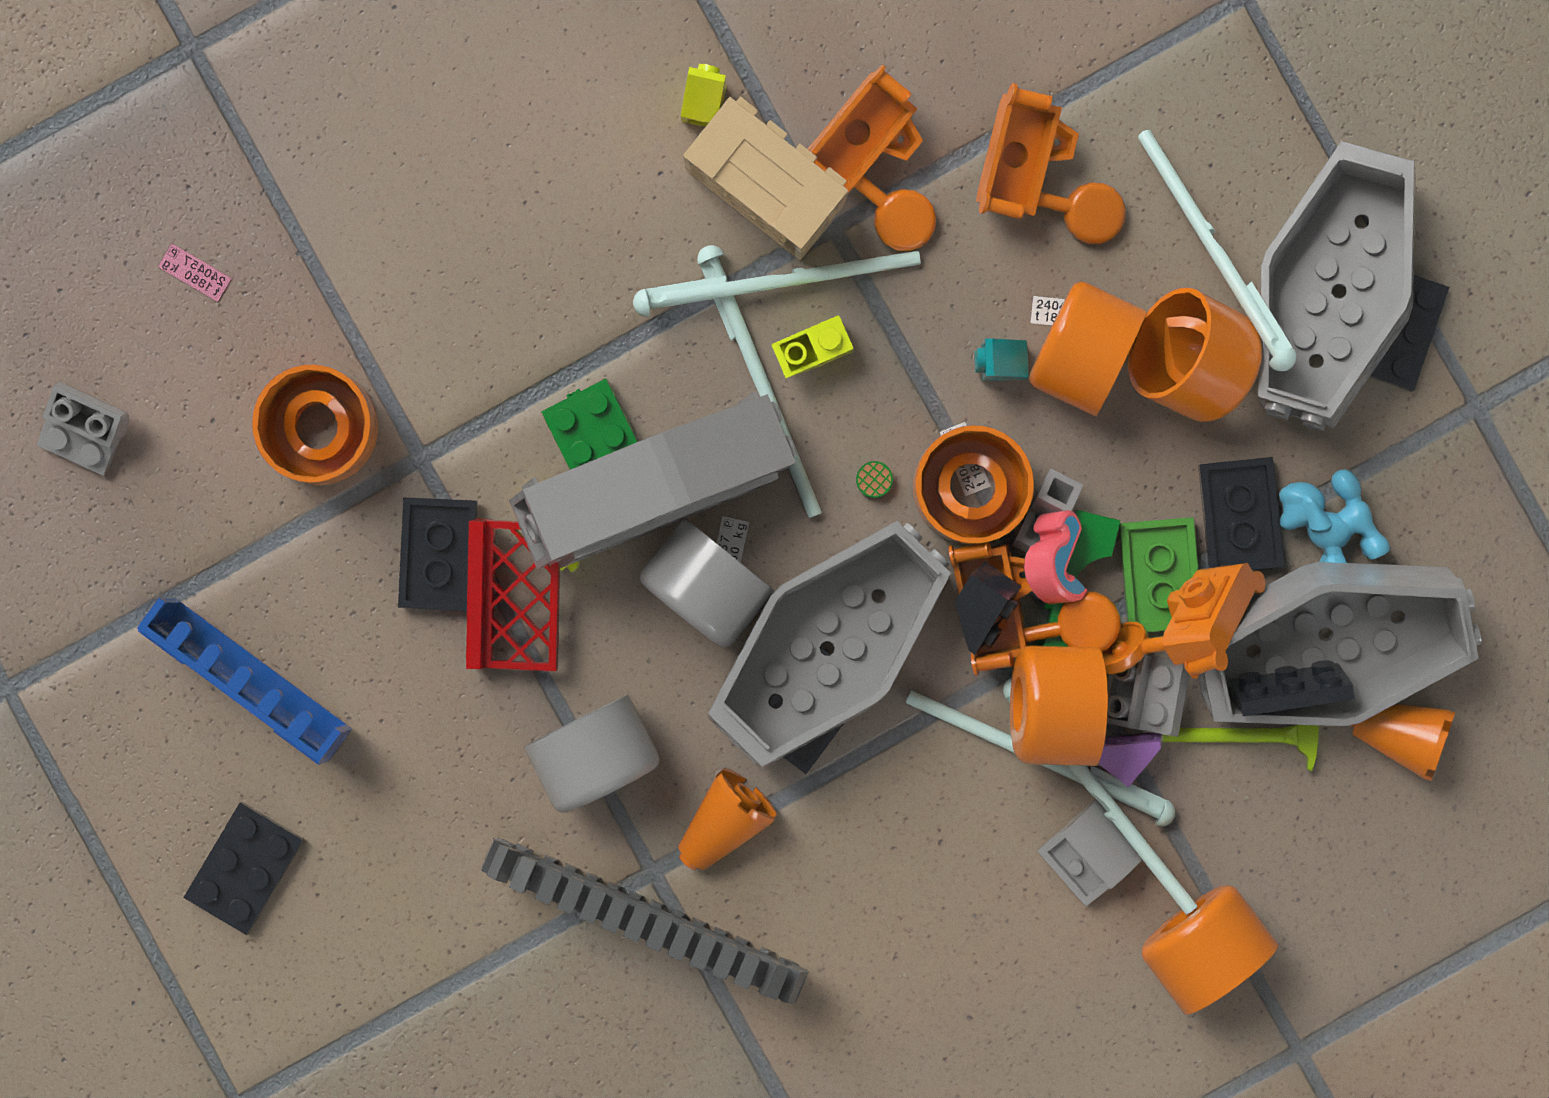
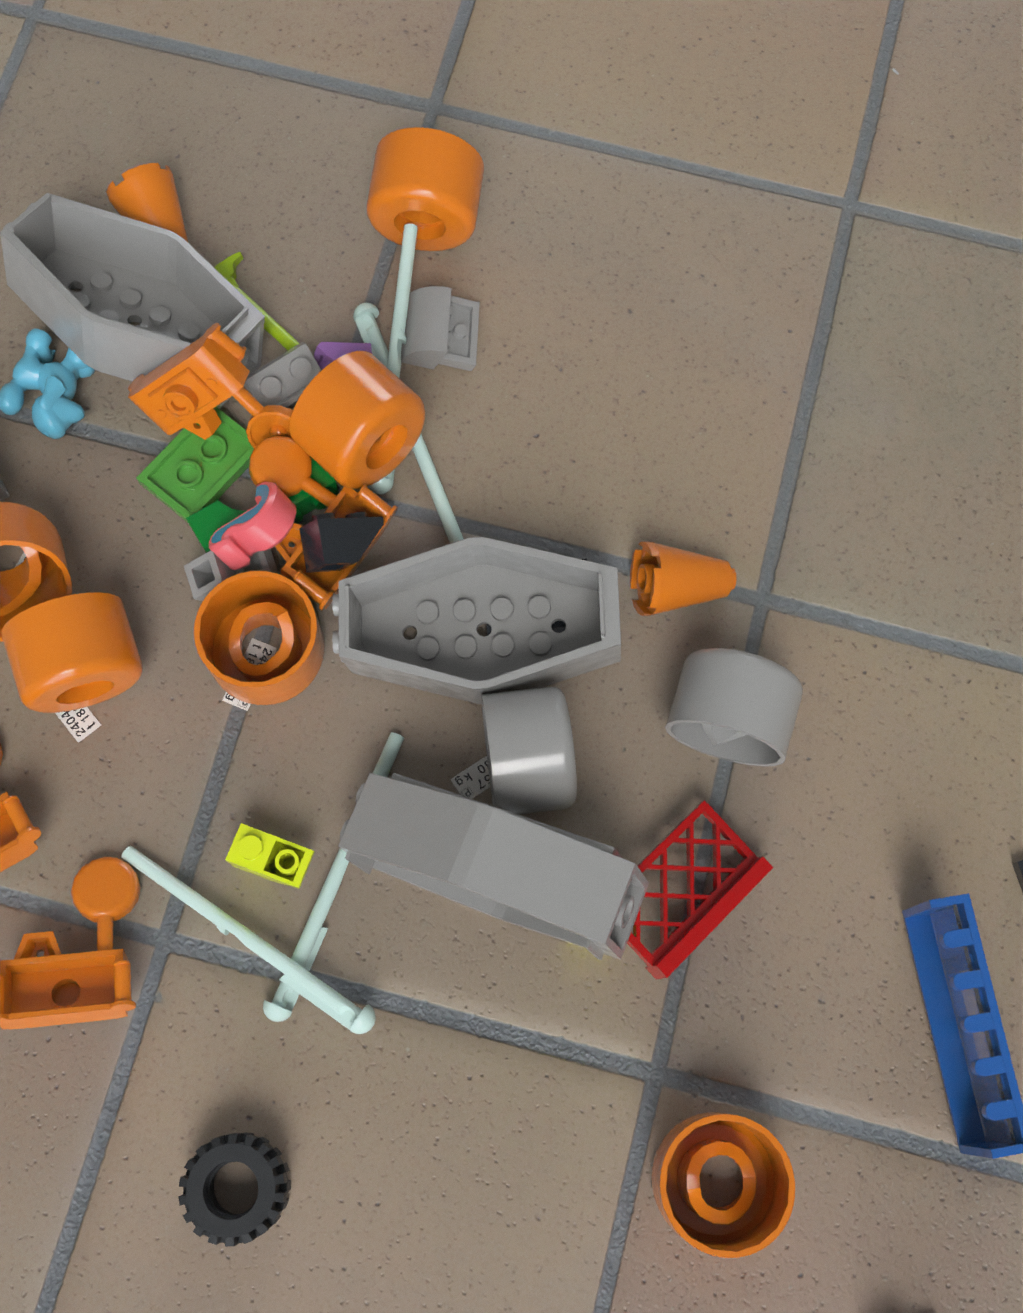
camera: 140 degrees left, 15 degrees down
black plate [398,497,478,611] -> none
dark grey piece [480,838,809,1004] -> none
green plate [541,378,639,470] -> none
neon yellow slope [681,64,727,127] -> none
tan container [683,96,848,261] -> none
tile [856,461,893,498] -> none
teal slope [974,338,1028,381] -> none
black plate [1198,457,1285,570] -> none
black plate [1228,660,1355,716] -> none
none -> black tyre [178,1132,291,1247]

